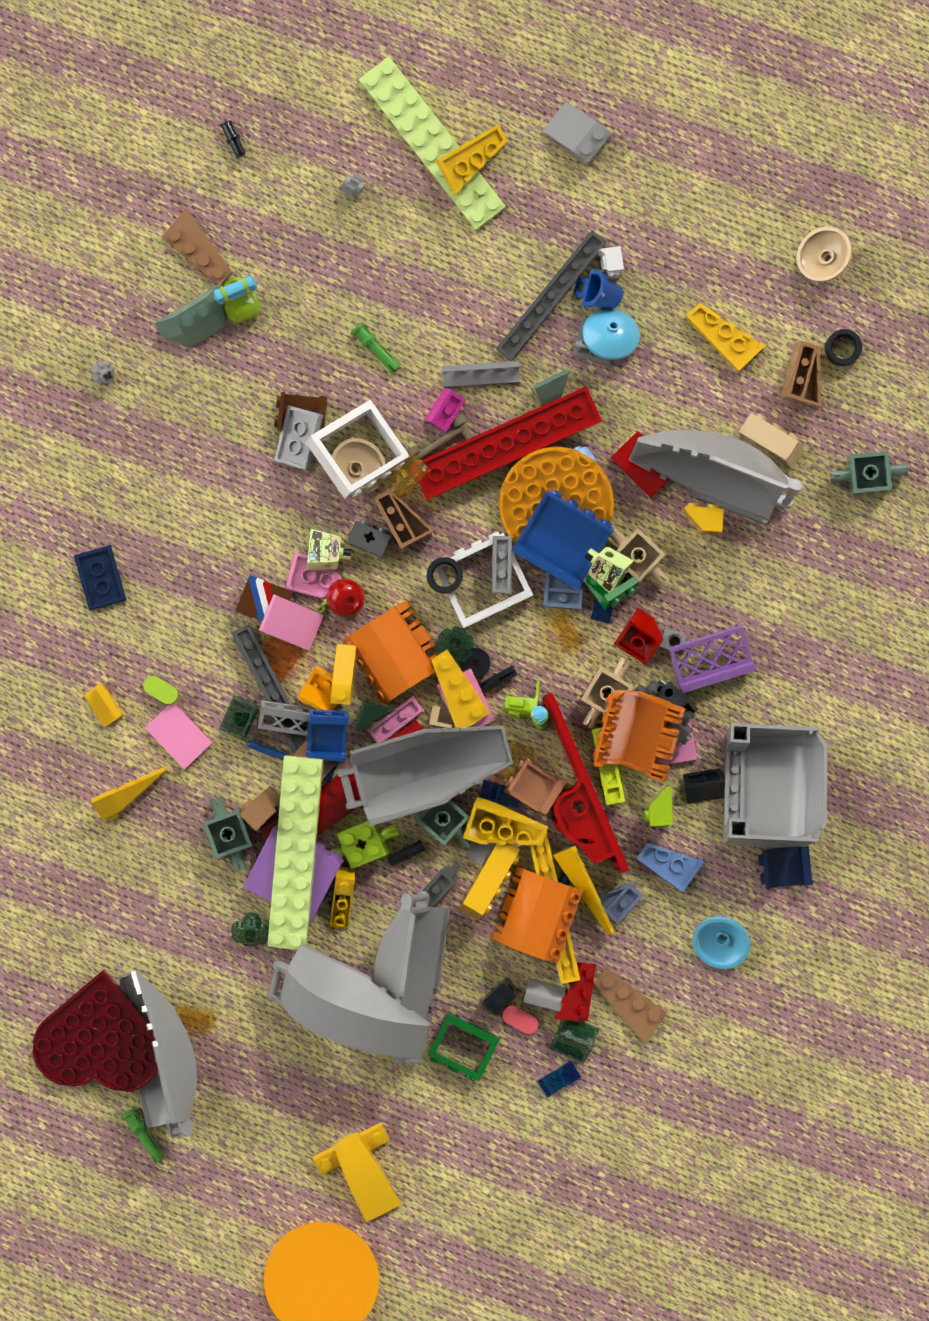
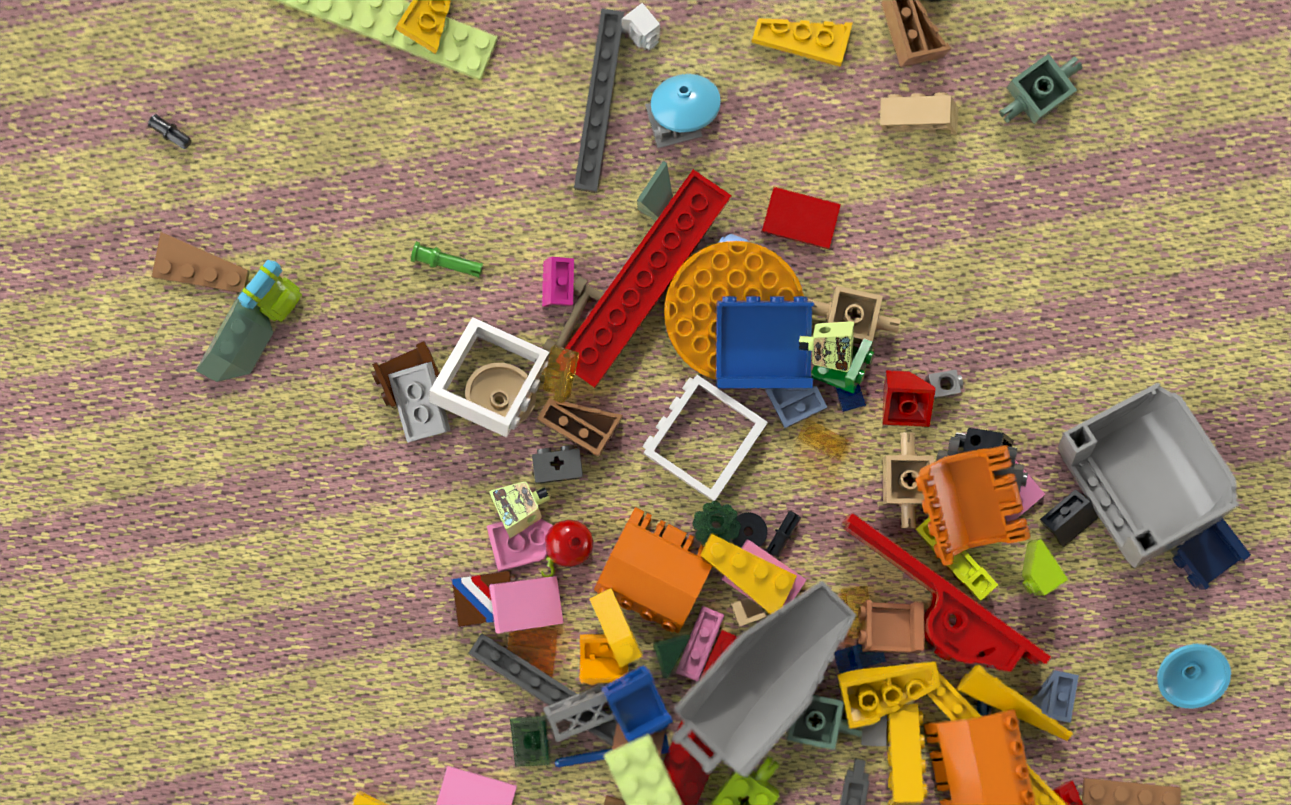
camera: 25 degrees left, 5 degrees down
dark blue tile [74,545,127,611] -> none
light grey gear [91,360,115,386] -> none
lime tile [143,676,179,705] -> none
light grey gear [341,173,365,199] -> none
black axle [387,840,426,866] -> none
black tyre [426,557,463,594] -> none
light grey fence [442,361,520,388] -> none
light grey tile [492,536,512,594] -> none
lime piece [505,680,550,730] -> none
blue container [573,269,623,309] -> none
light grey windscreen [629,430,802,525] -> none
medium blue wing [635,843,704,893] -> none
medium lavender fence [669,625,756,693] -> none
yellow slope [682,503,724,534] -> none

